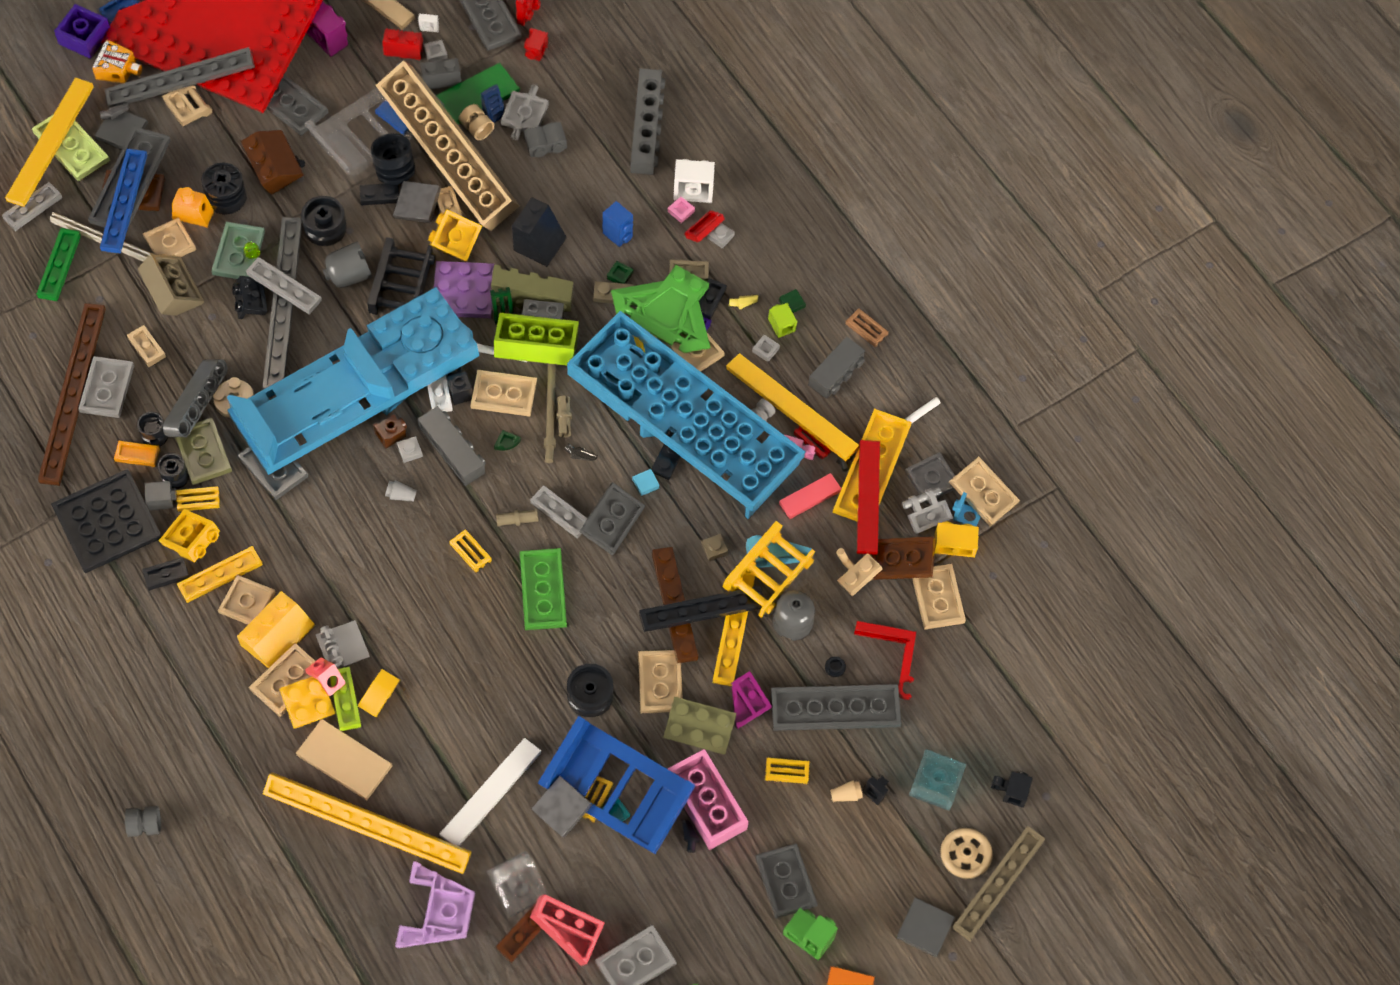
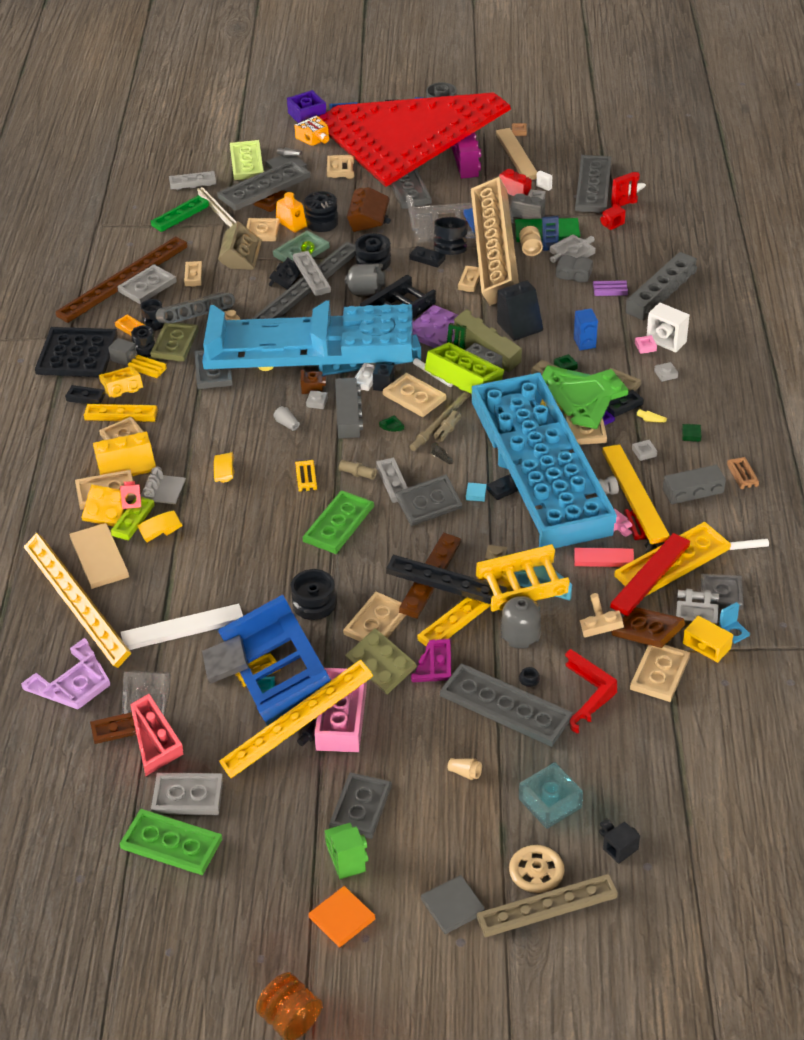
camera: 40 degrees right, 20 degrees down
yellow tile [5,78,94,207] -> none
blue plate [100,149,147,253] -> none
dark grey plate [105,47,255,108] -> none
flat silver tile [393,181,441,223] -> none
yellow plate [428,209,482,262] -> none
red tile [684,210,725,243] -> none
yellow tile [765,757,810,784] -> none
lime brick [768,303,797,338] -> none
black tile [862,776,889,806] -> none
tan tile [949,457,1020,527] -> none
none -> yellow slope [214,452,234,483]
none -> yellow plate [219,660,373,778]
none -> medium lavender tile [593,281,628,296]

